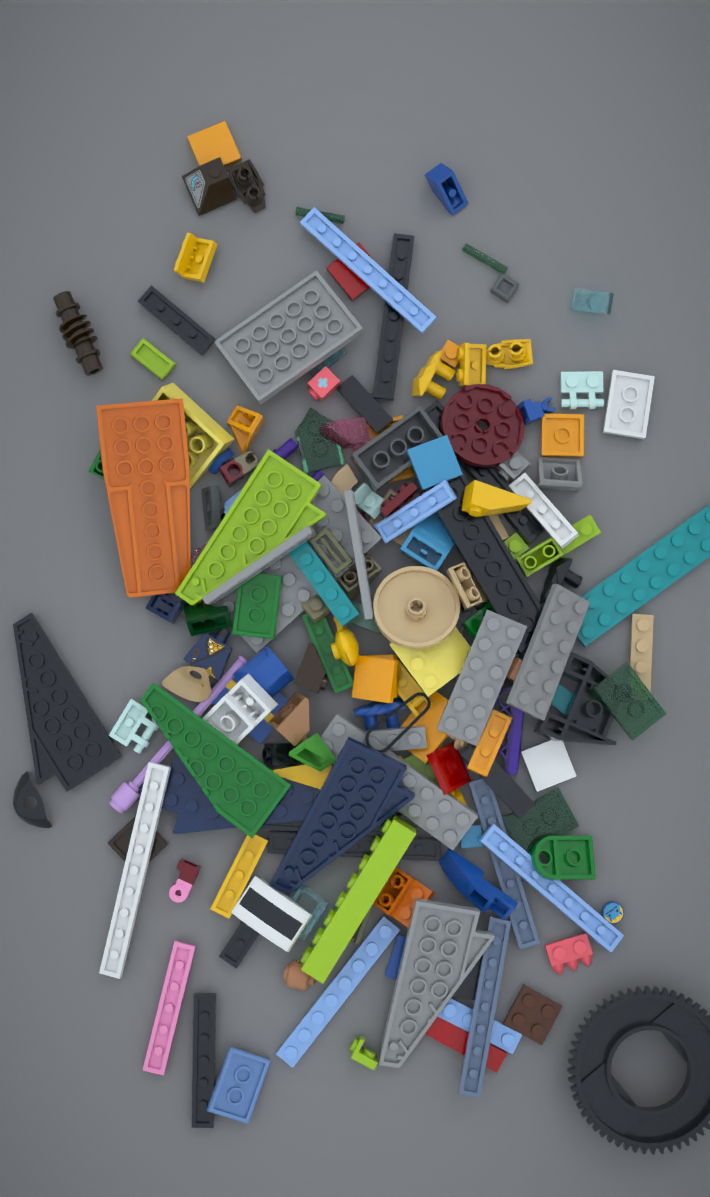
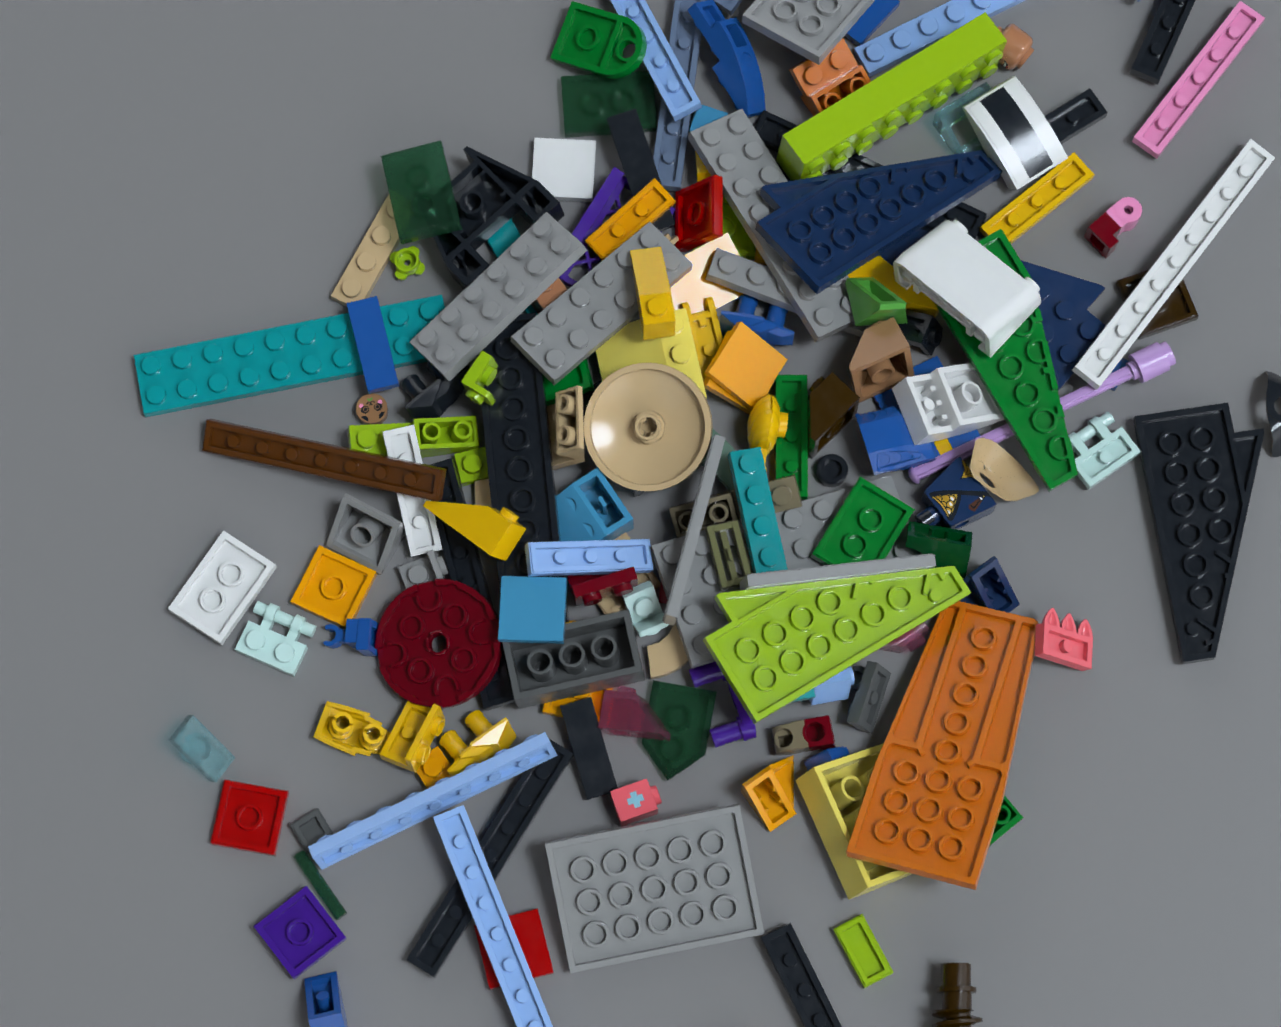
camera: 155 degrees left, 10 degrees down
black piece [365,692,431,753] -> none
none -> reddish brown tile [202,419,447,501]
none -> red tile [210,779,289,857]
none -> dark purple plate [254,886,347,980]
none -> light blue plate [308,732,558,870]
none -> blue tile [346,296,400,394]
none -> medium nougat tile [356,393,388,425]
none -> lime plate [390,246,425,280]
none -> lime bracket [461,350,498,406]
none -> yellow slope [630,247,676,340]
none -> black tile [816,454,848,487]
none -> white windscreen [893,220,1041,358]
none -> coral plate [1034,608,1093,671]

